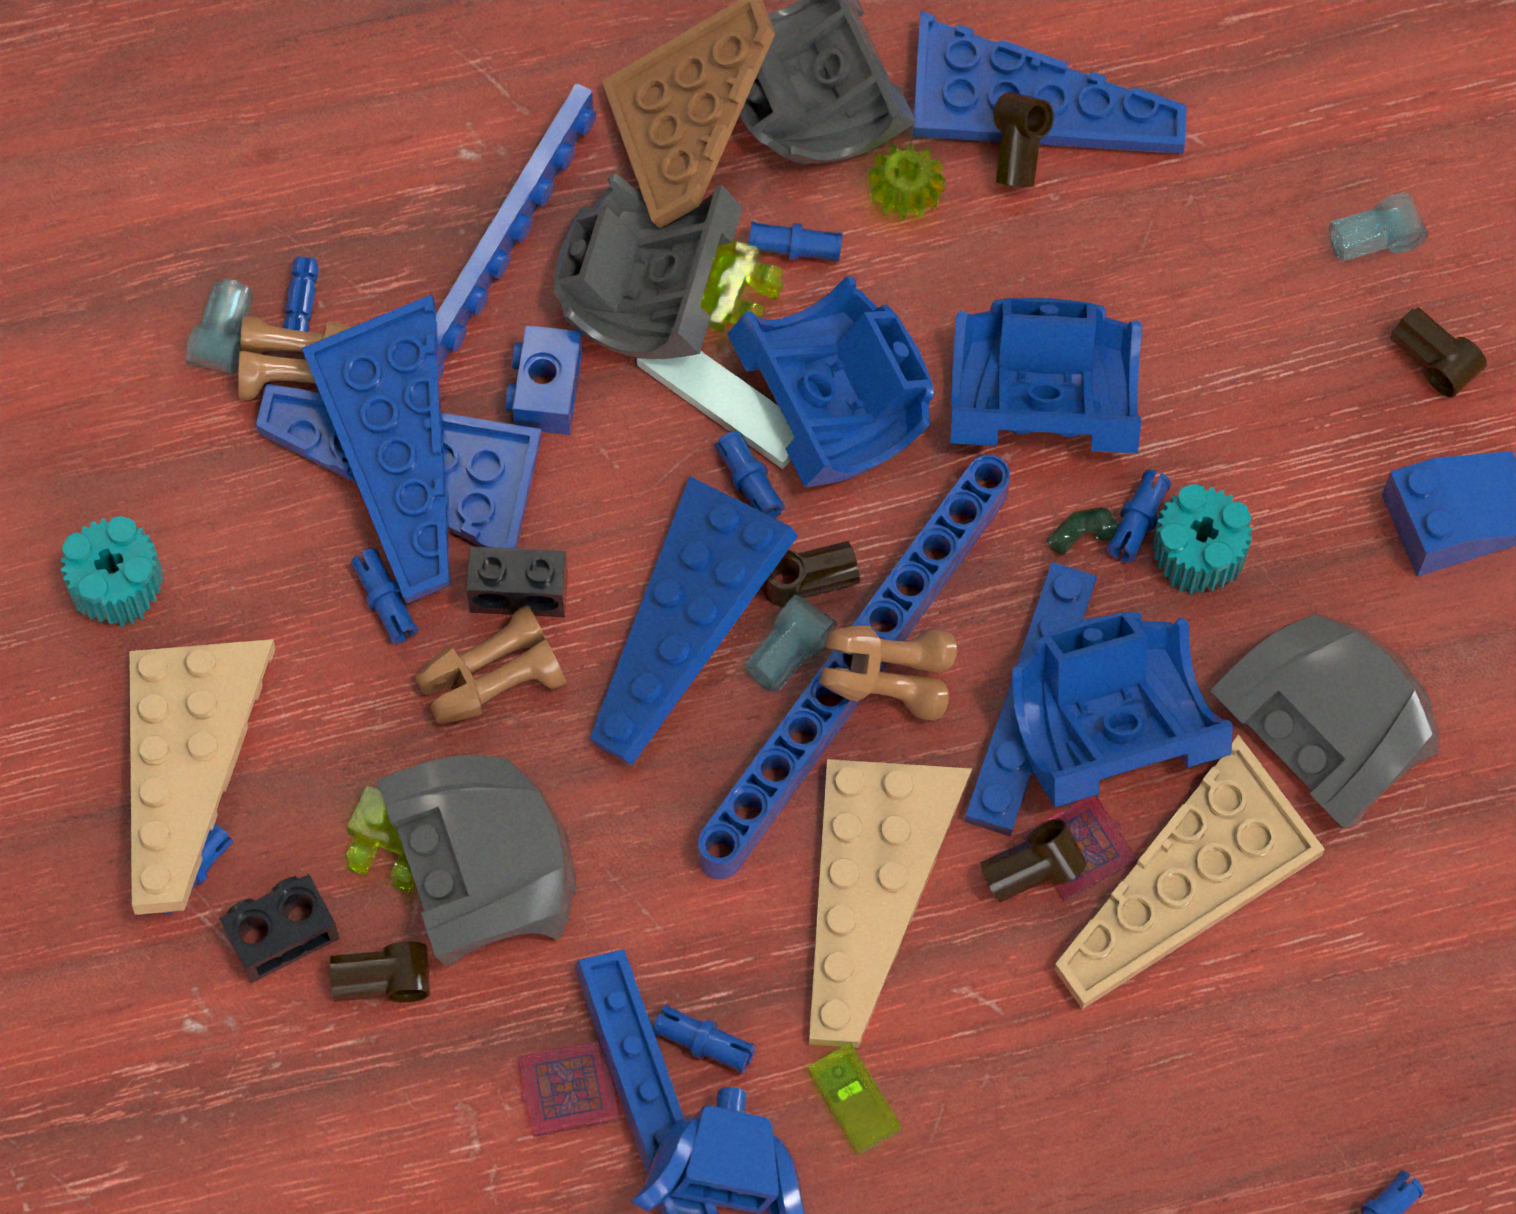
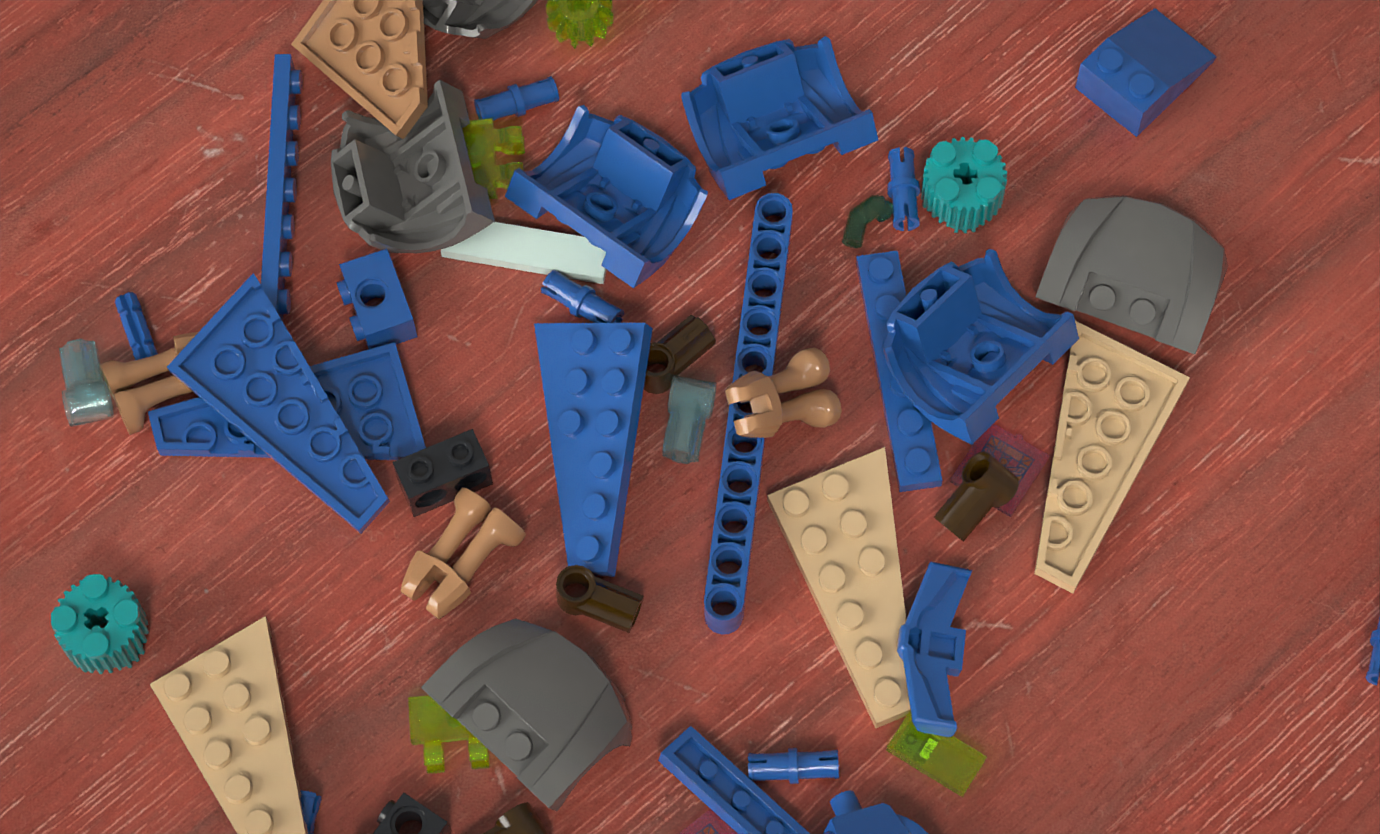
camera: 25 degrees left, 0 degrees up
blue pin [350,549,419,644] -> none
none -> dark brown piece [556,565,644,633]
none -> blue plate [897,562,973,737]

